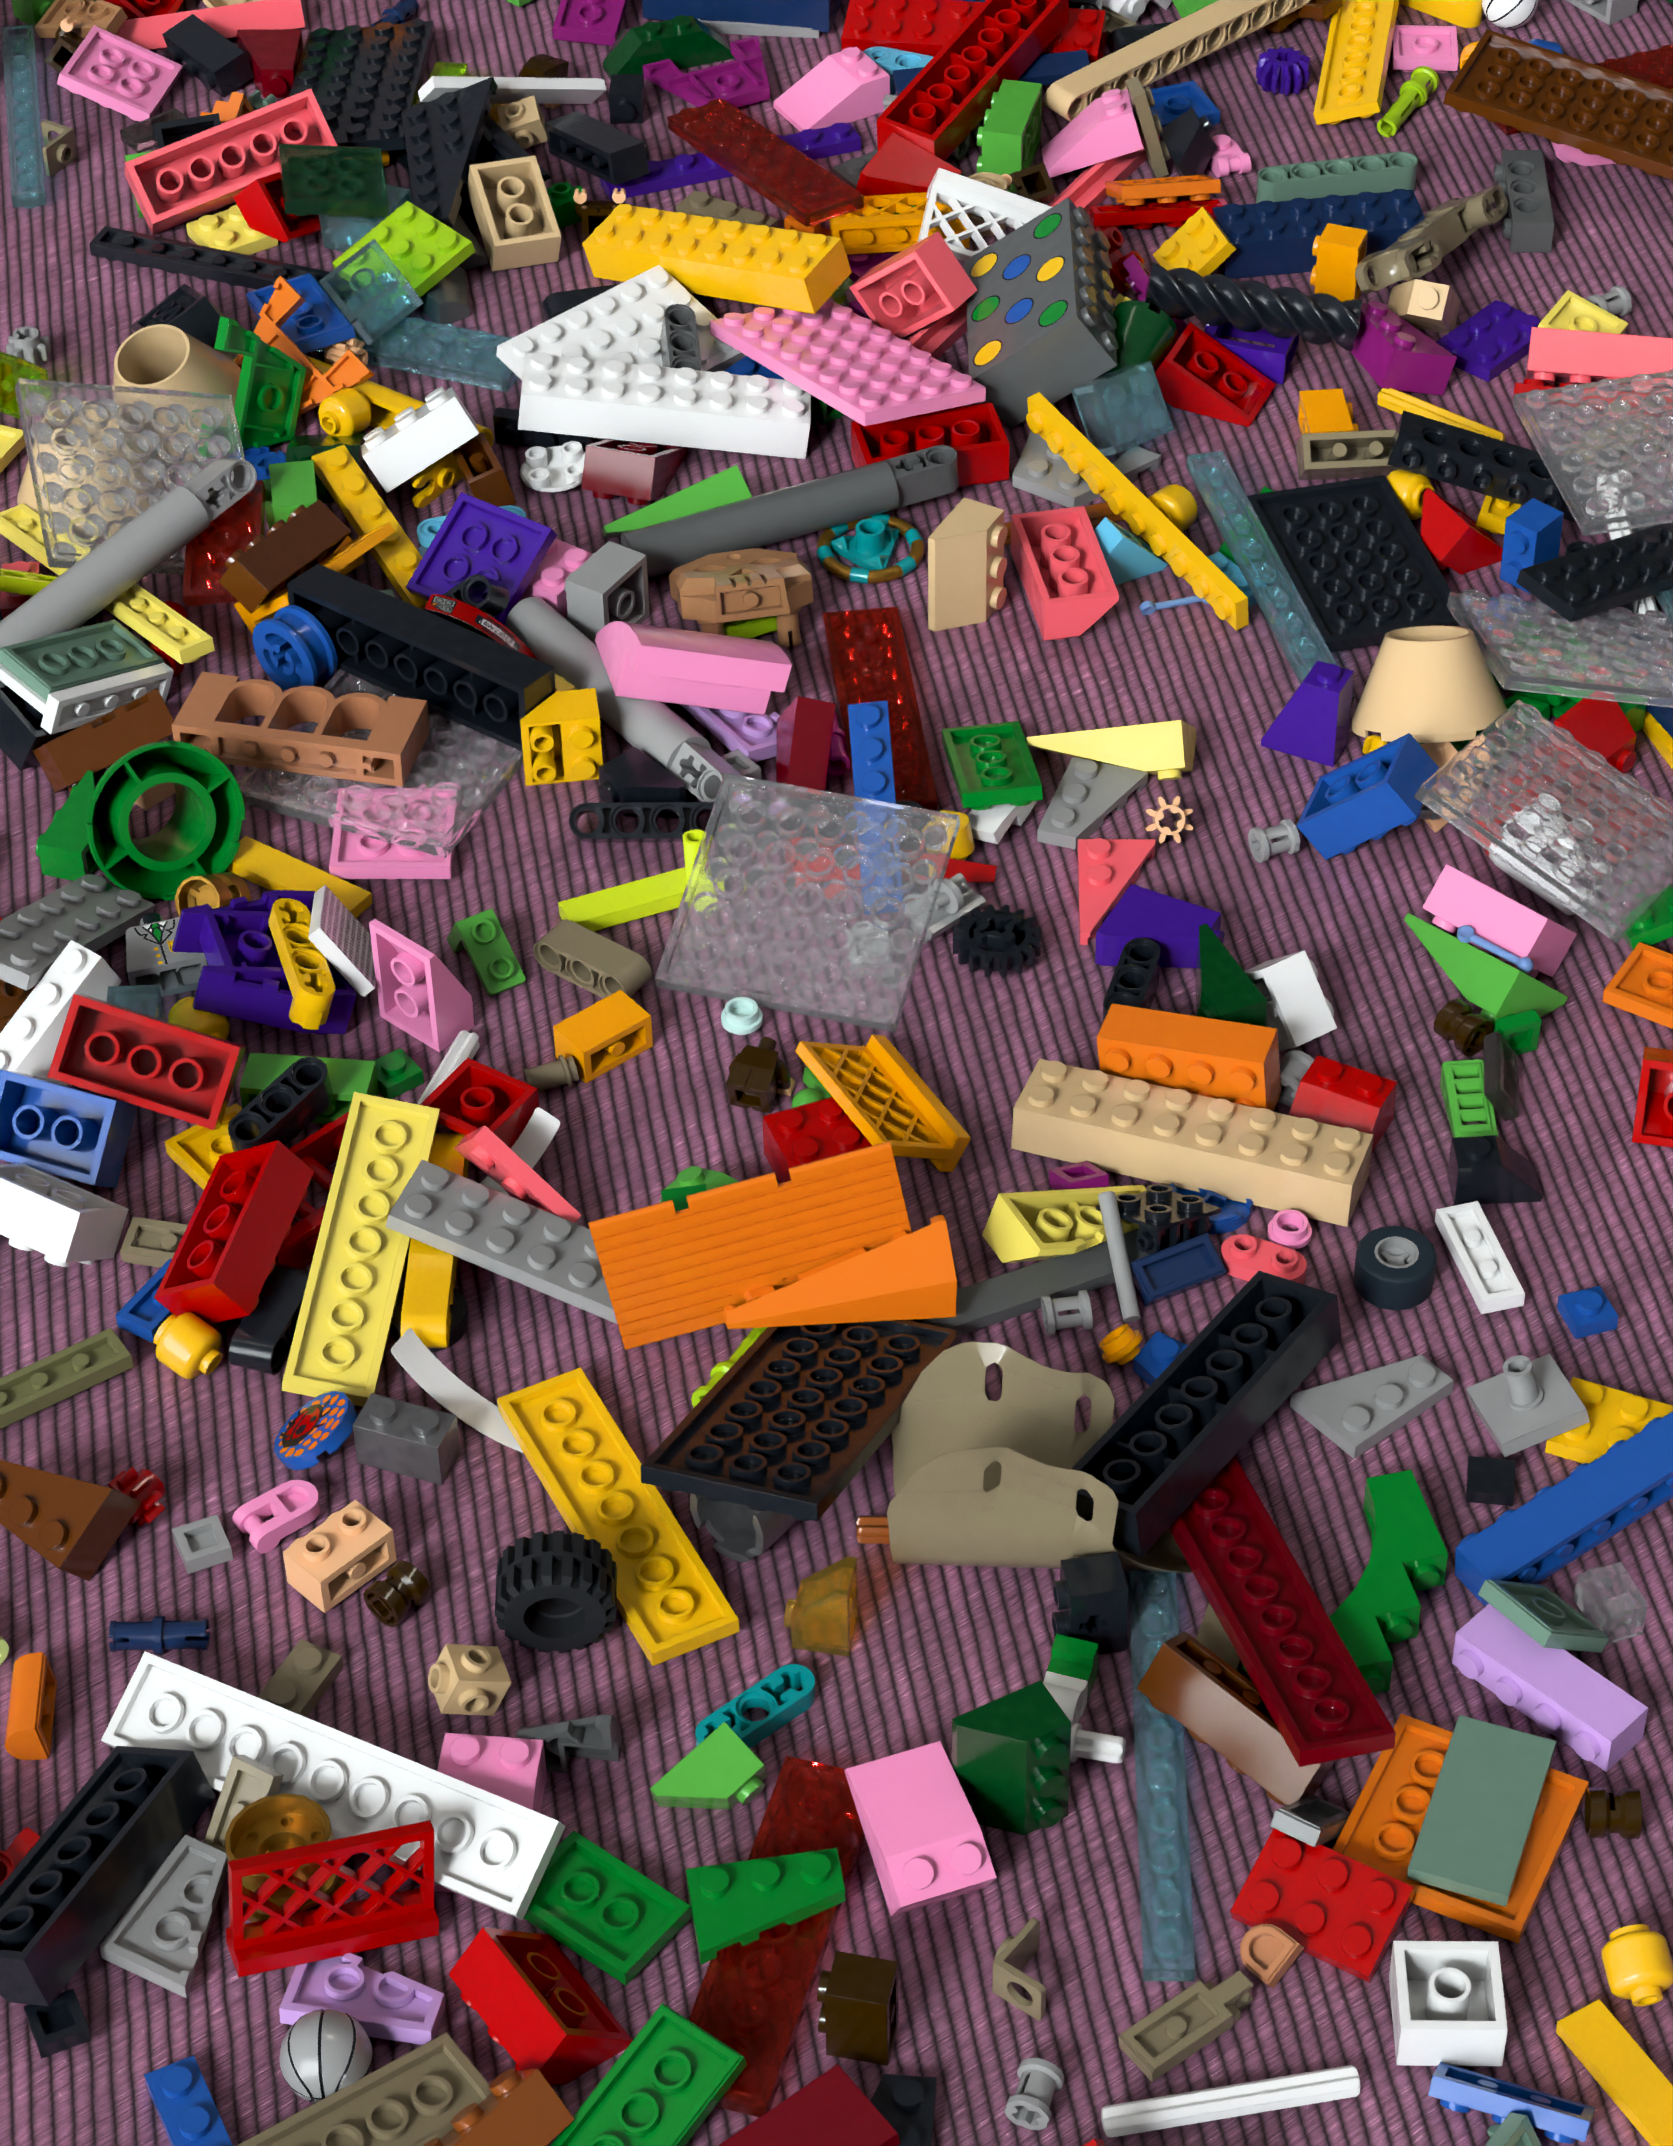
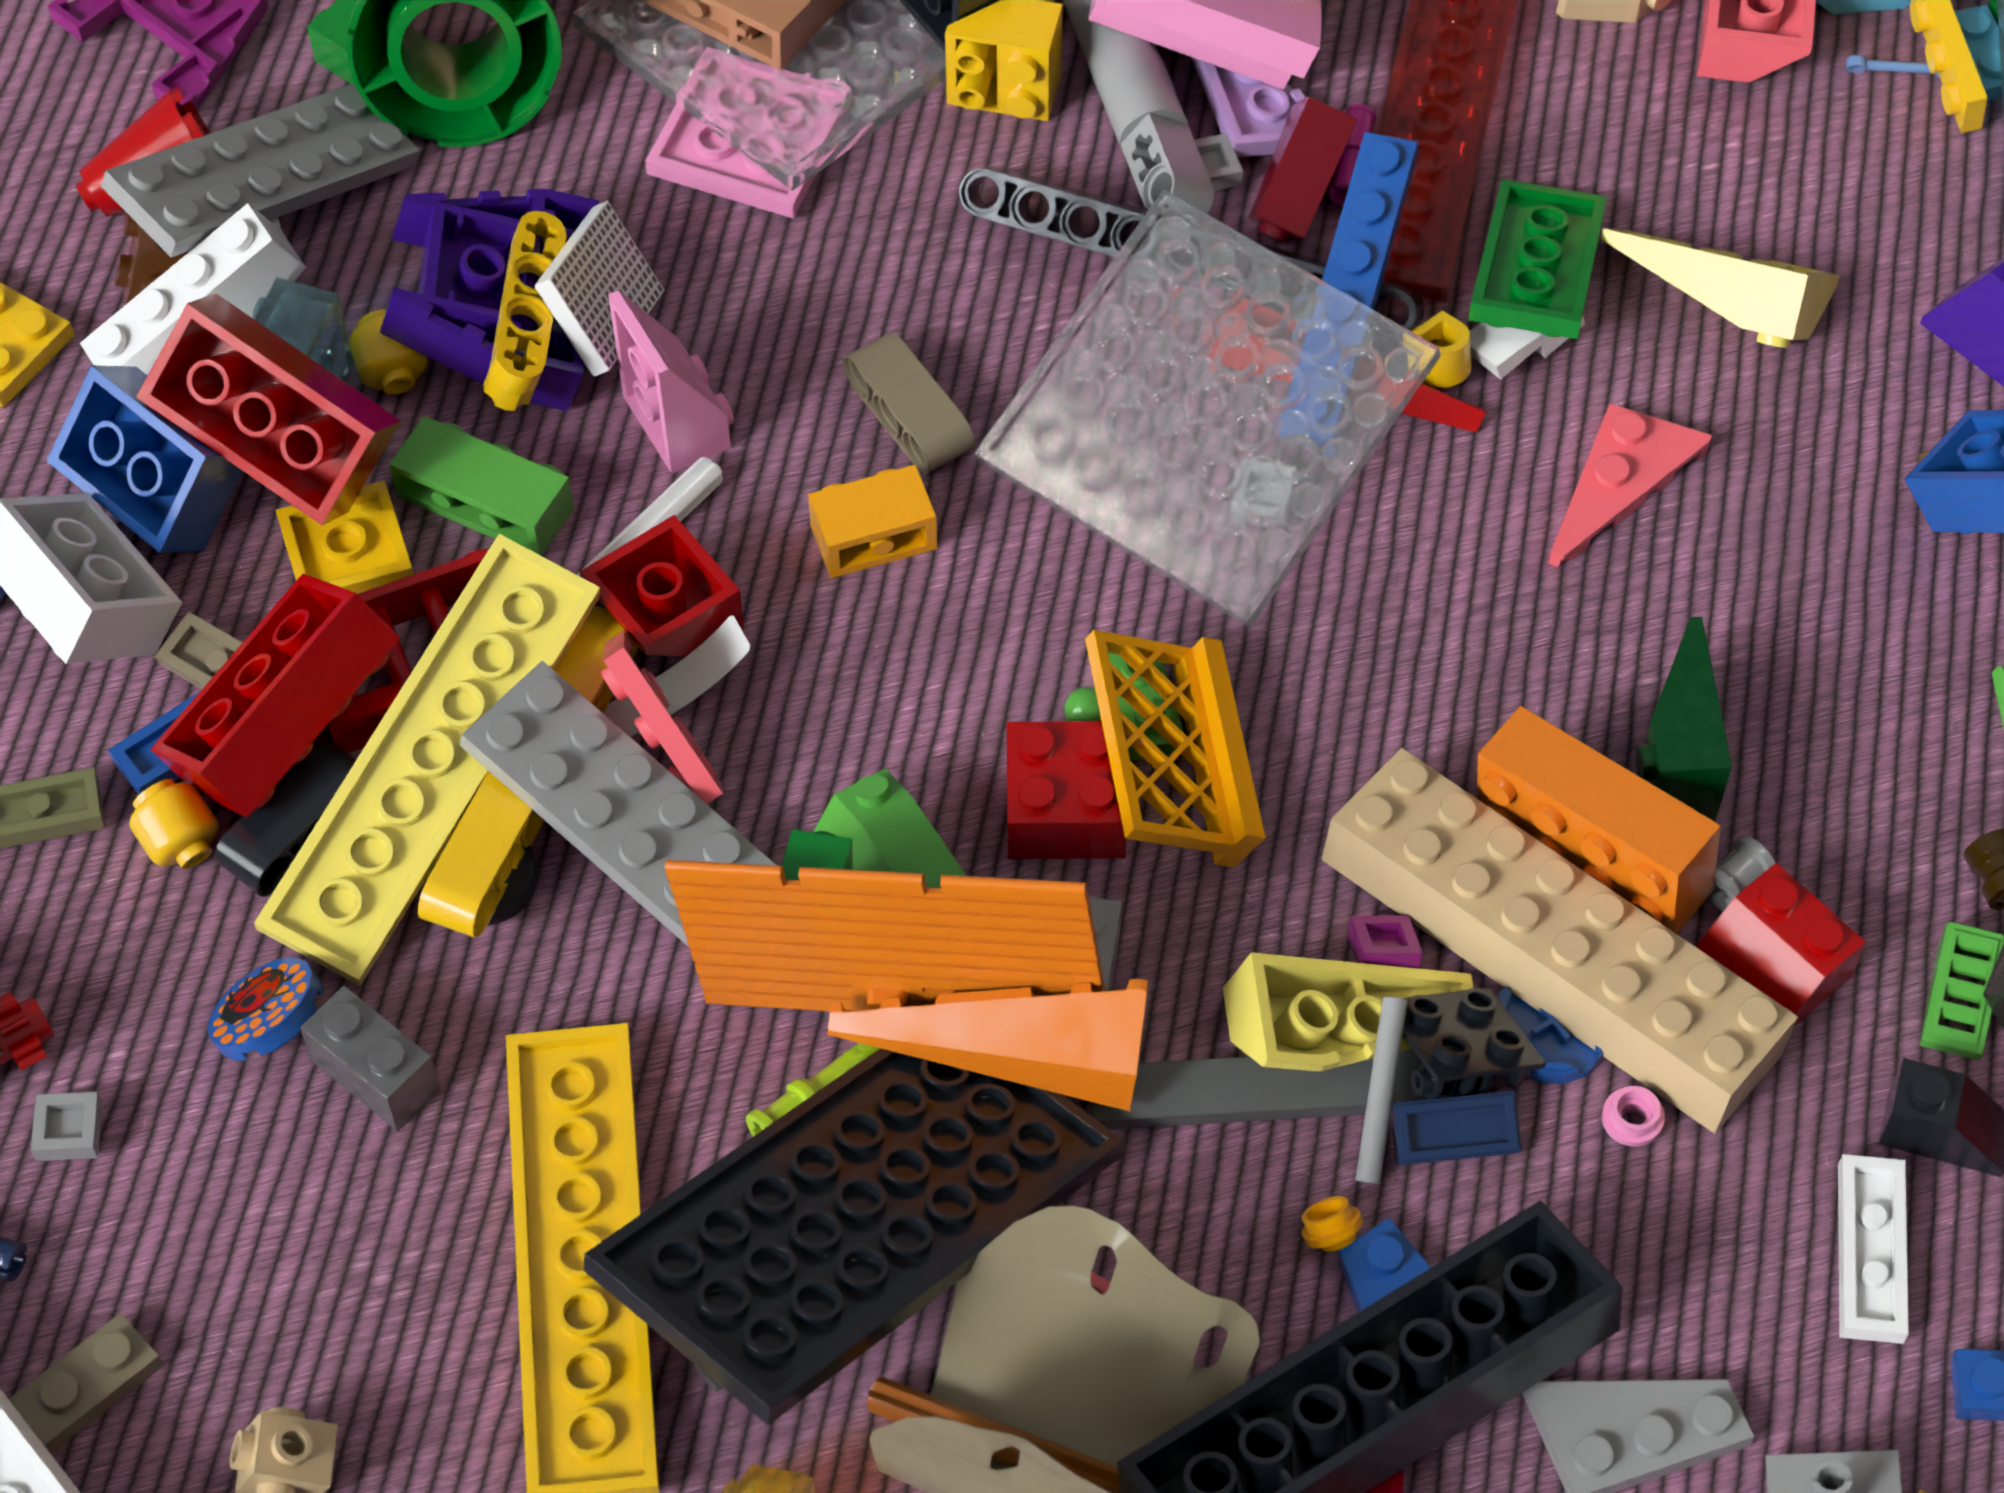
camera: 20 degrees right, 15 degrees up
light grey torso [126,913,207,1003] -> none
pearl gold wheel [175,872,251,917] -> none
yellow tile [226,836,373,918] -> none
black beam [228,1057,333,1152] -> none
bright pink plate [232,1480,320,1554] -> none
light nougat brick [283,1500,397,1613] -> none
dark brown wheel [363,1560,431,1627] -> none
green plate [374,1048,424,1099] -> none
white sticker [391,1328,523,1453] -> none
bright green bracket [447,908,526,997] -> none
black tyre [495,1530,617,1653] -> none
dark tan pin [523,1054,579,1092] -> none
neon yellow piece [558,829,725,931] -> none
black slope [598,747,686,818] -> none
light aqua plate [721,997,763,1035] -> none
dark brown piece [726,1037,795,1114] -> none
light grey hips [903,873,986,944] -> none
black gear [953,904,1042,978] -> none
light grey wing [1037,757,1148,850] -> none
light grey bush [1041,1289,1093,1336] -> none
dark purple slope [1095,884,1225,968] -> none
black beam [1102,938,1161,1024] -> none
light nougat gear [1145,796,1193,844] -> none
coral plate [1220,1234,1307,1284] -> none
white brick [1244,950,1337,1051] -> none
light grey bush [1248,818,1300,863] -> none
black wheel [1354,1225,1437,1311] -> none

